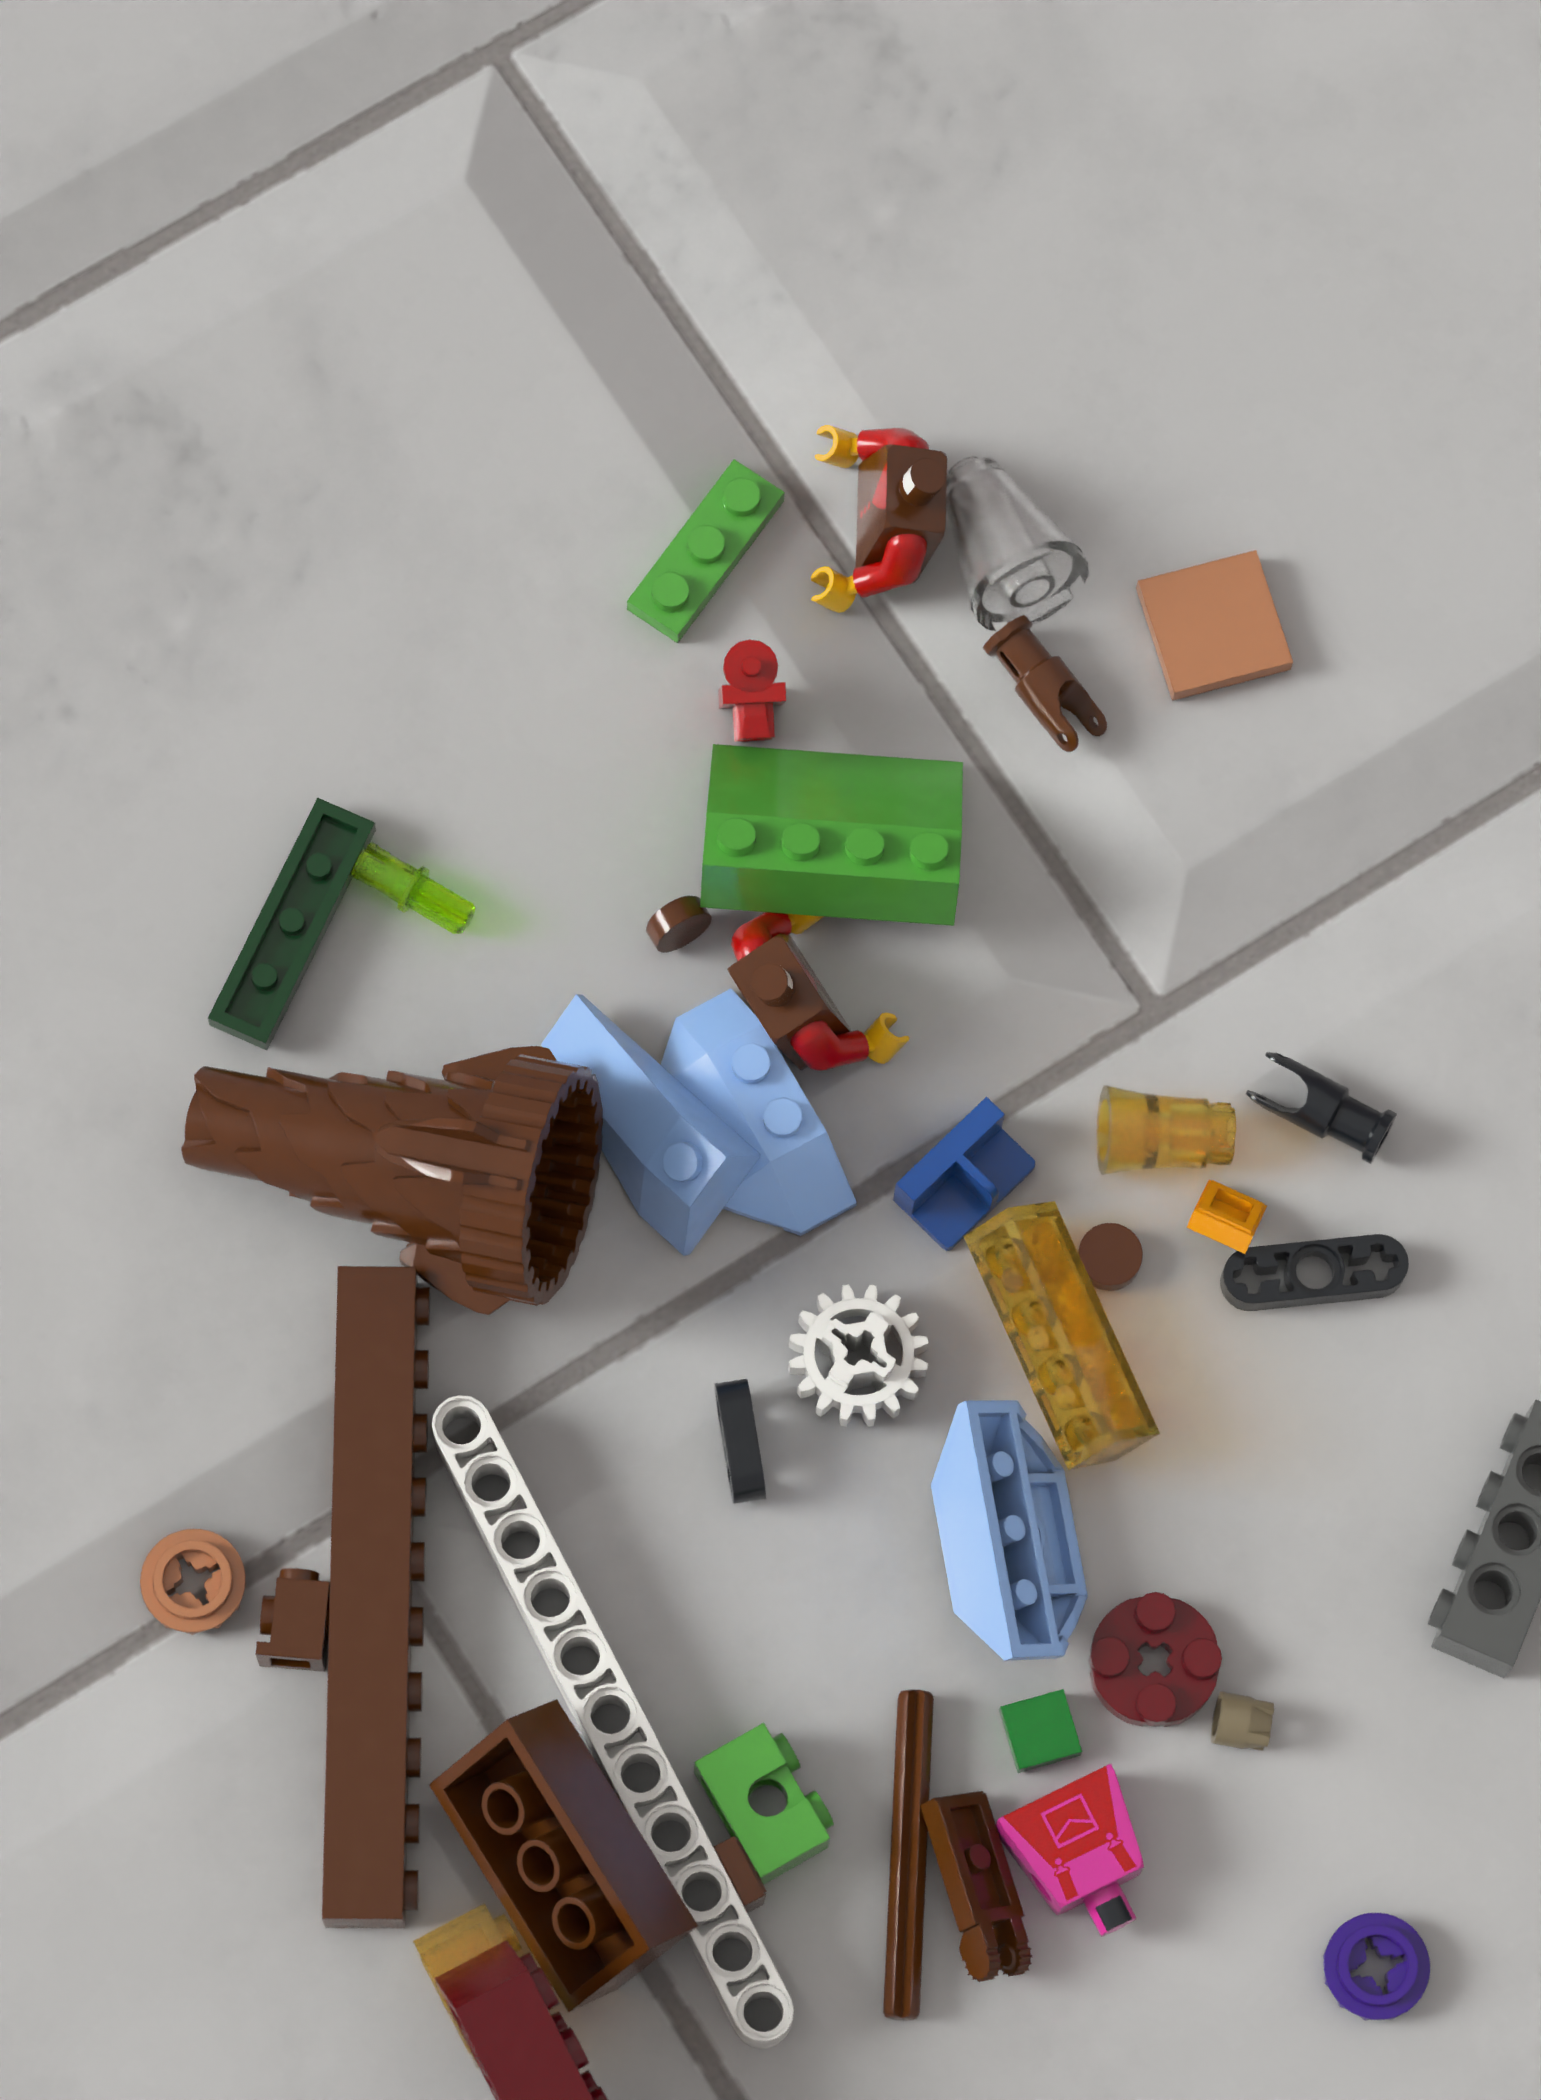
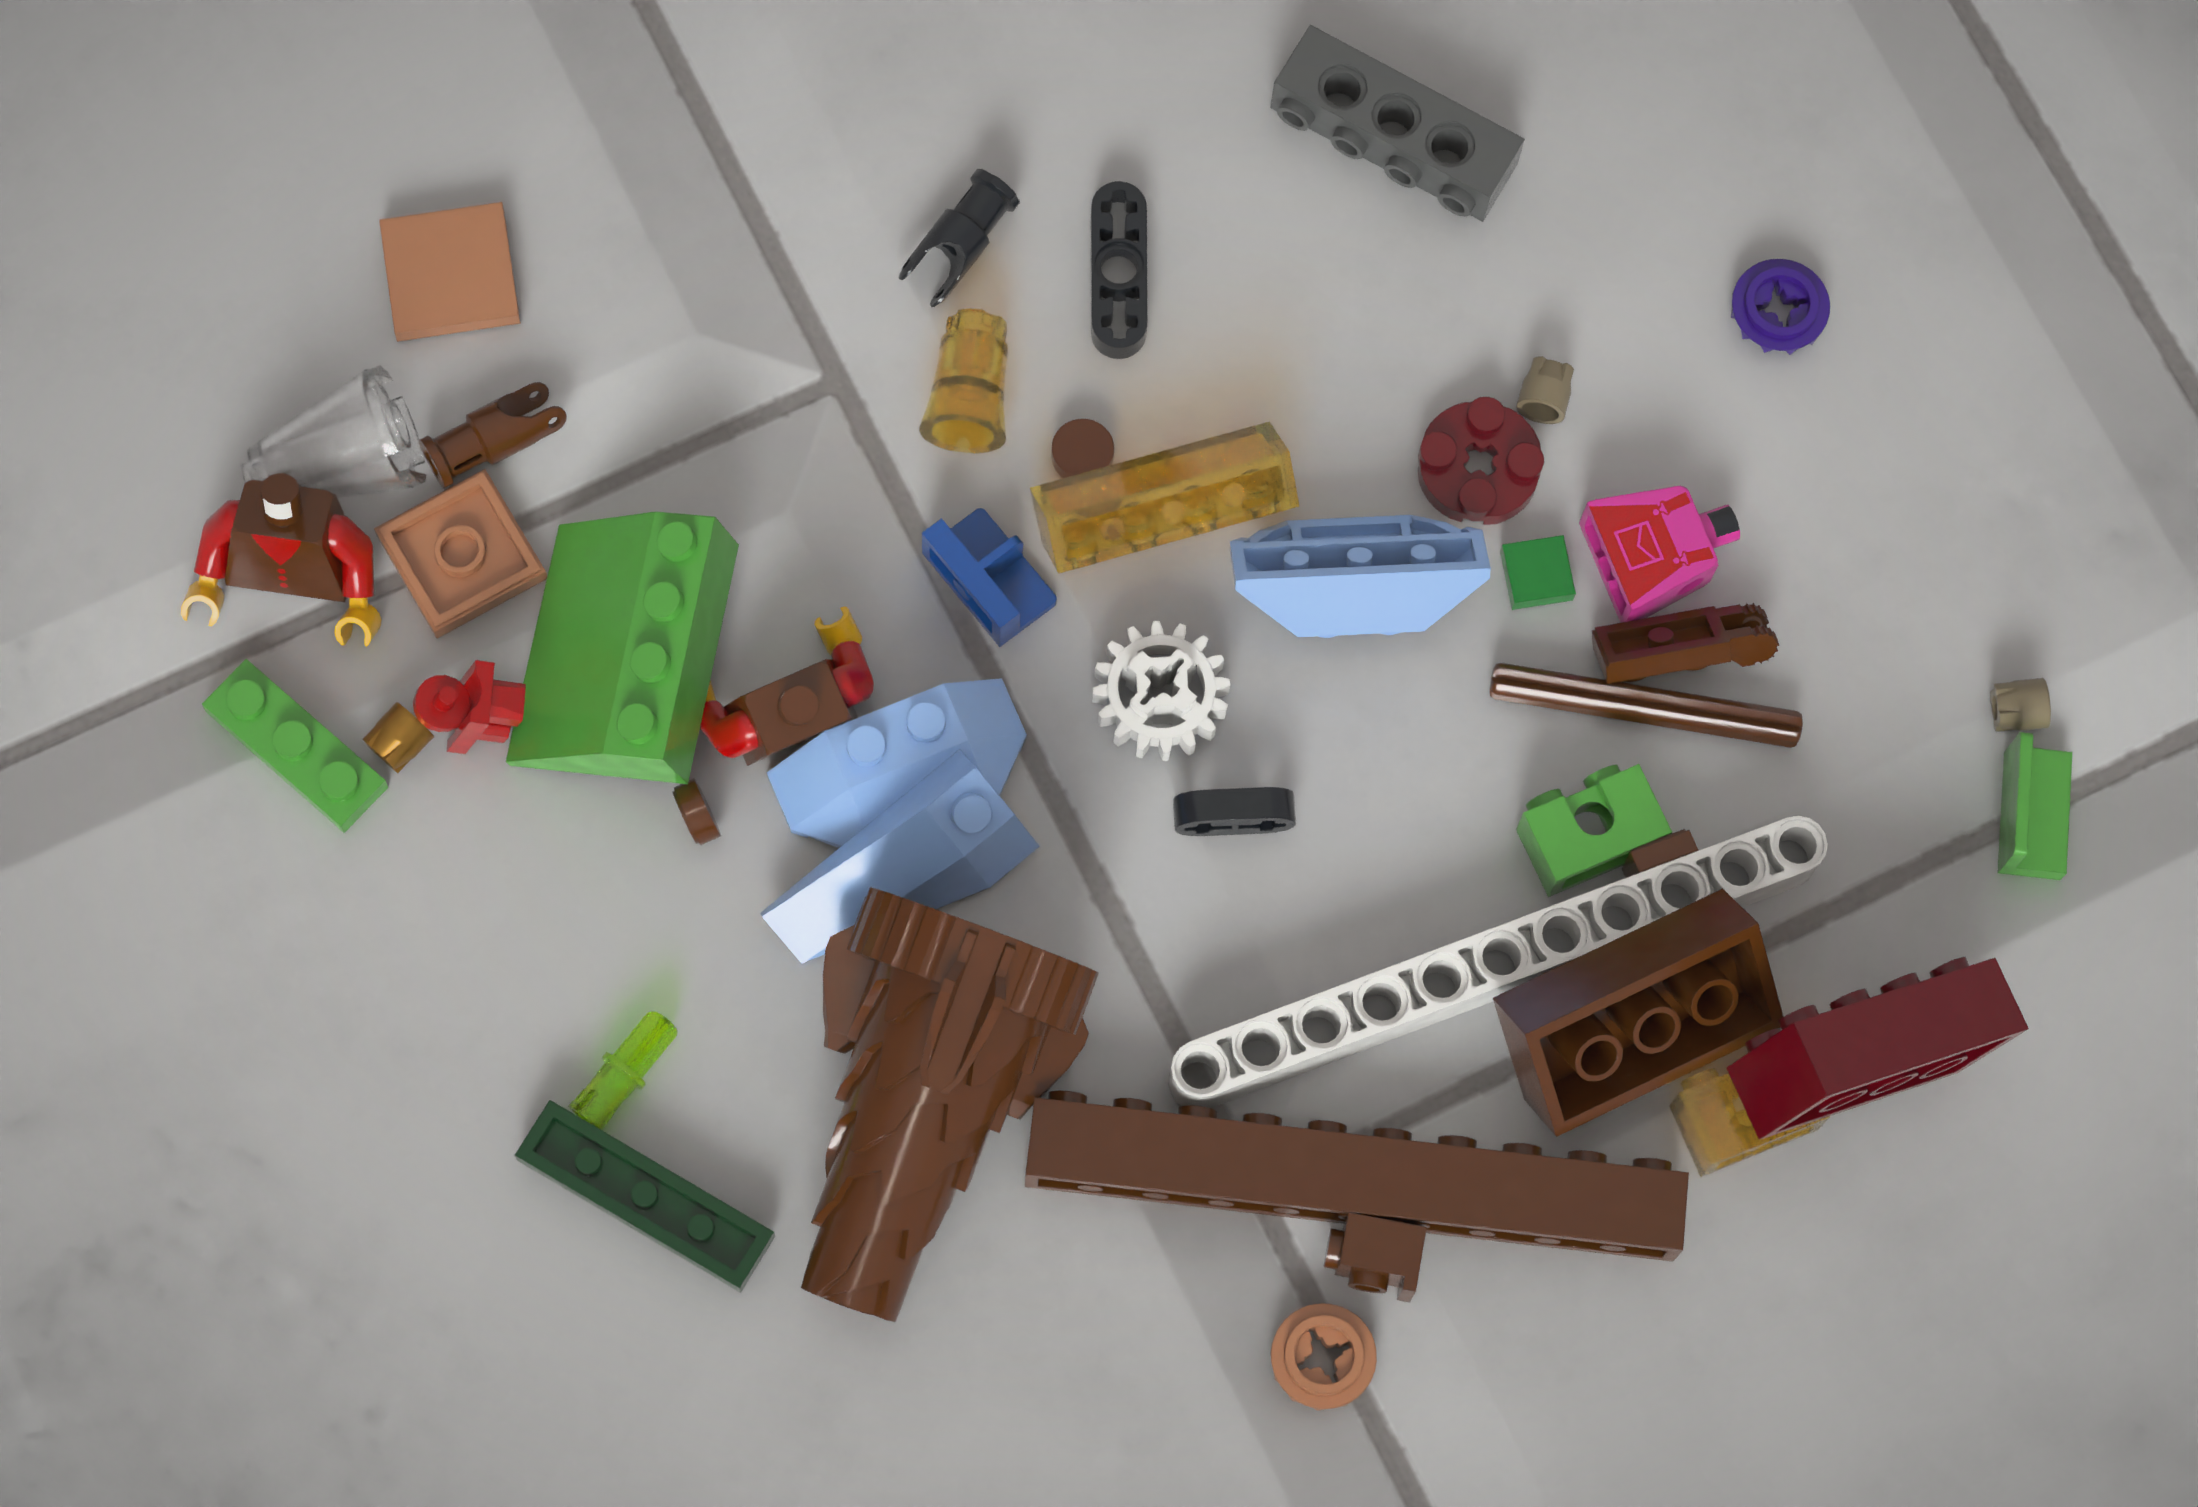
camera: 85 degrees left, 0 degrees up
light orange tile [1186,1180,1267,1254] -> none
none -> pearl gold hose [362,702,434,773]
none -> nougat tile [374,469,547,639]

